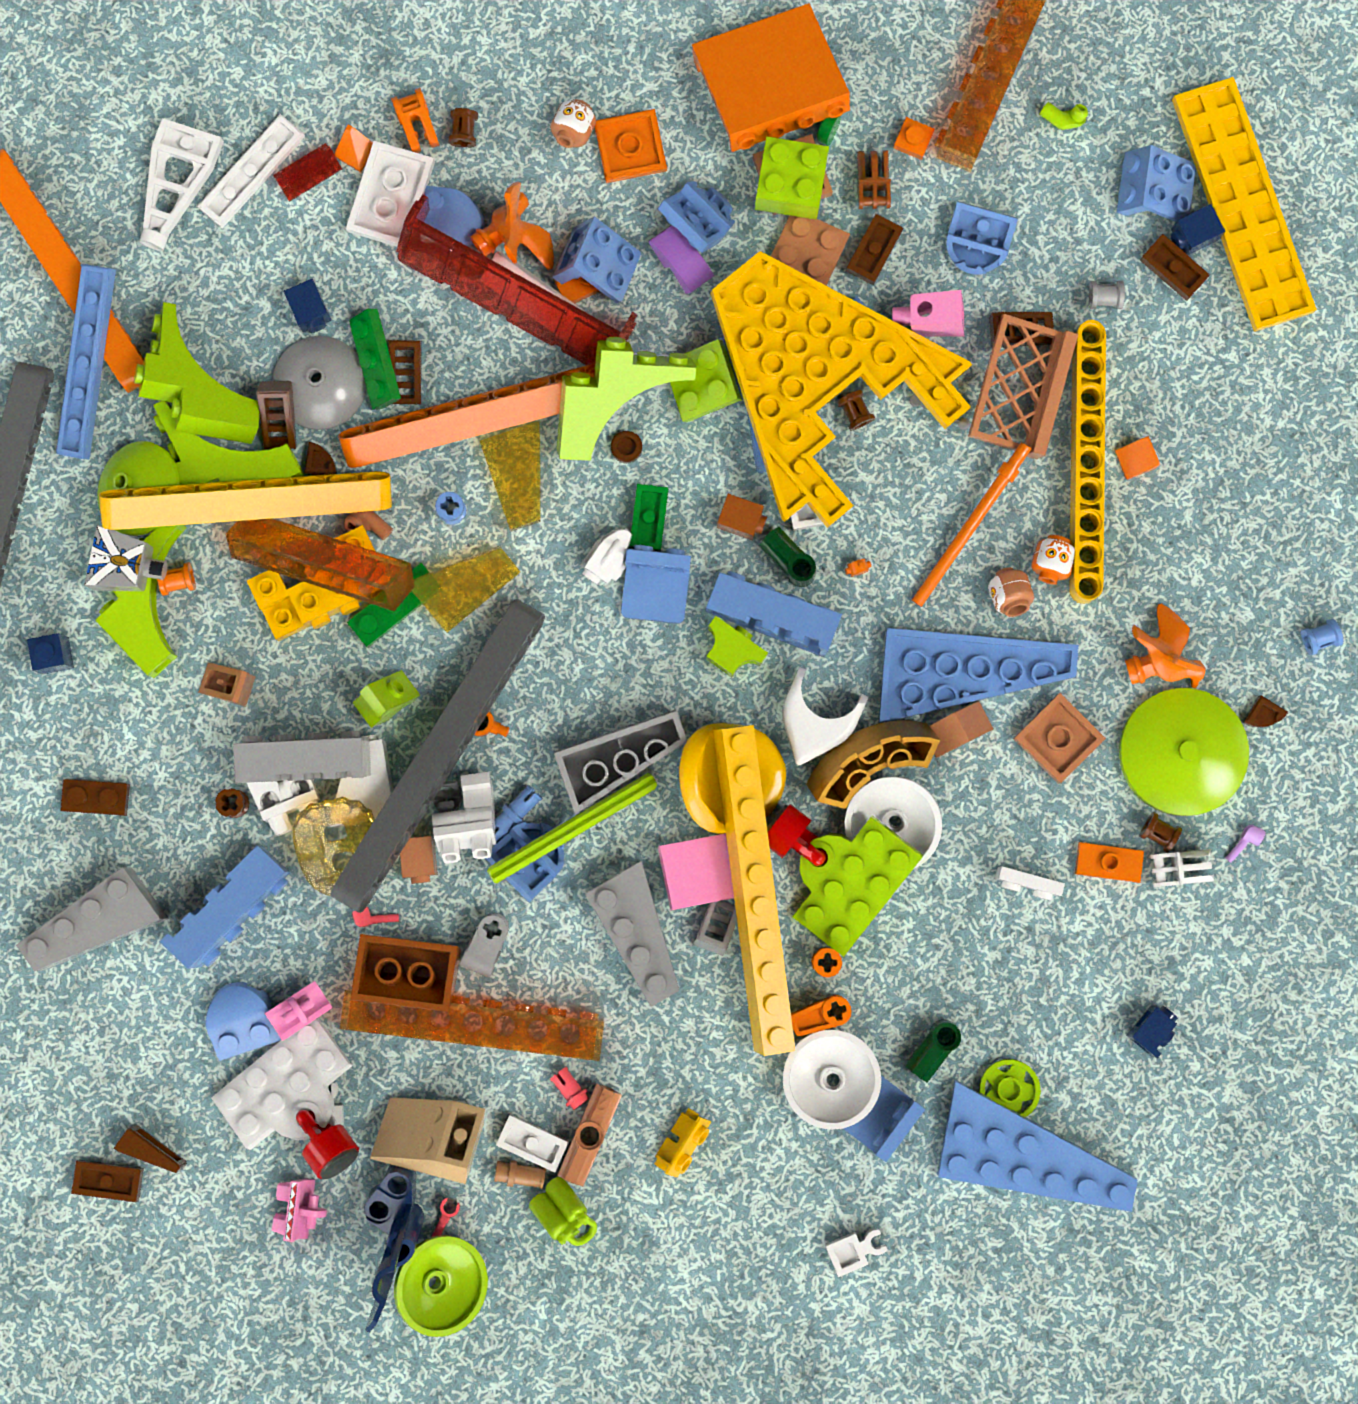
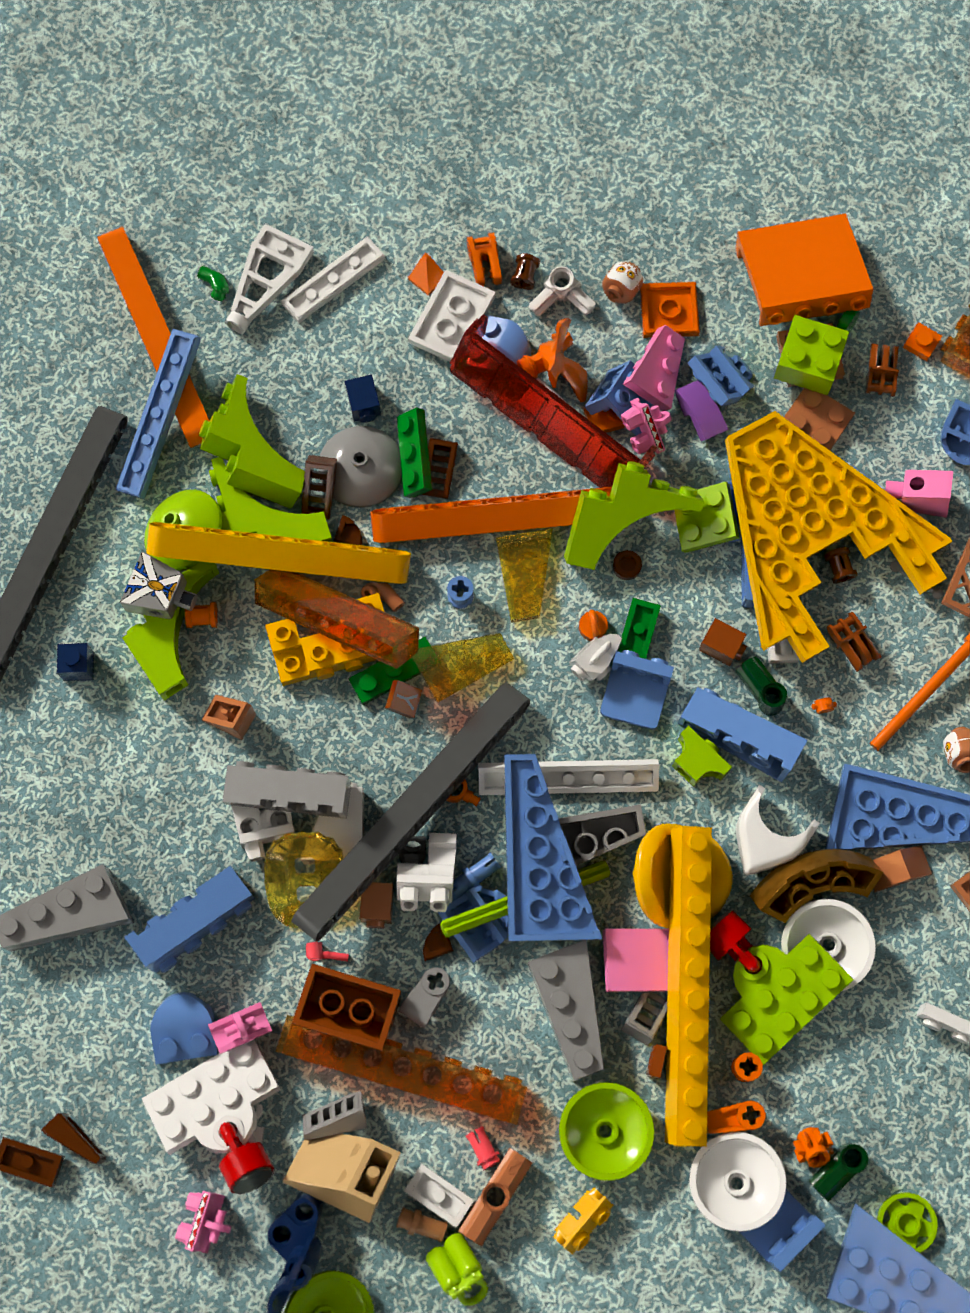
camera: 10 degrees right, 10 degrees down
reddish brown plate [60,779,130,816] -> none
reddish brown bush [215,788,250,818] -> none
clear red hinge [273,143,343,202] -> none
lime brick [352,670,420,728] -> none
coral hand [431,1198,460,1237] -> none
reddish brown plate [846,214,904,286] -> none
none -> green arm [197,266,230,302]
none -> light grey slope [302,1091,367,1140]
none -> dark orange tile [385,680,422,718]
none -> reddish brown tile [423,923,454,962]
none -> white plate [478,759,659,795]
none -> medium blue wing [504,754,602,941]
none -> white axle [529,266,596,316]
none -> lime dish [559,1082,654,1181]
none -> orange tile [579,610,608,641]
none -> bright pink hips [621,398,672,455]
none -> bright pink wing [623,325,685,411]
none -> dark orange tile [646,1044,667,1079]
none -> orange gear [793,1127,834,1168]
none -> dark orange arm [826,612,882,672]

